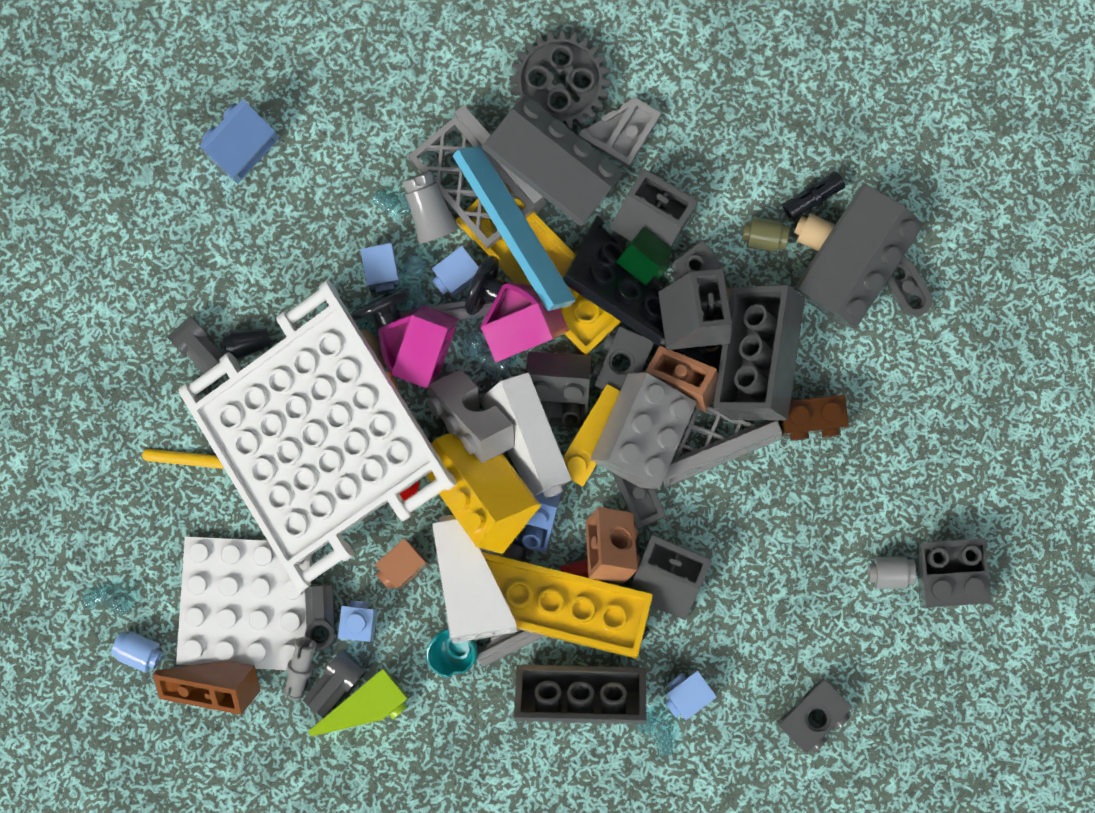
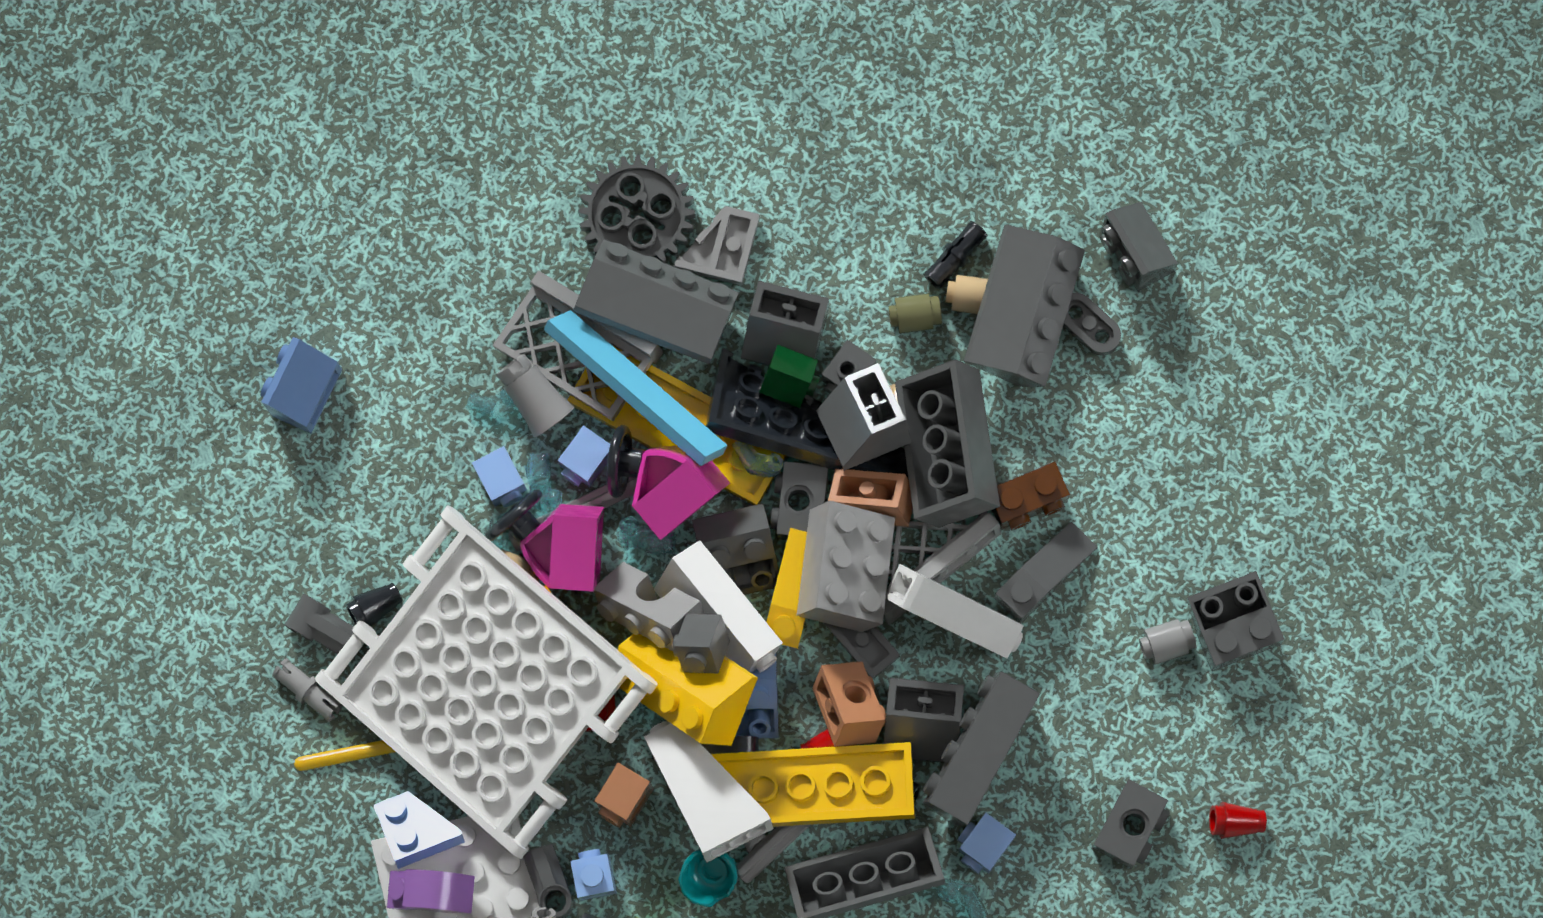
camera: 15 degrees left, 5 degrees down
none -> light grey pin [272,658,343,722]
none -> wing [374,791,465,869]
none -> medium lavender brick [387,869,475,913]
none -> dark grey brick [673,614,730,673]
none -> clear light blue arm [732,441,783,478]
none -> white slope [886,564,1024,659]
none -> dark grey slope [923,671,1040,826]
none -> dark grey slope [994,522,1098,624]
none -> dark grey slope [1100,202,1178,292]
none -> red cone [1209,802,1267,839]

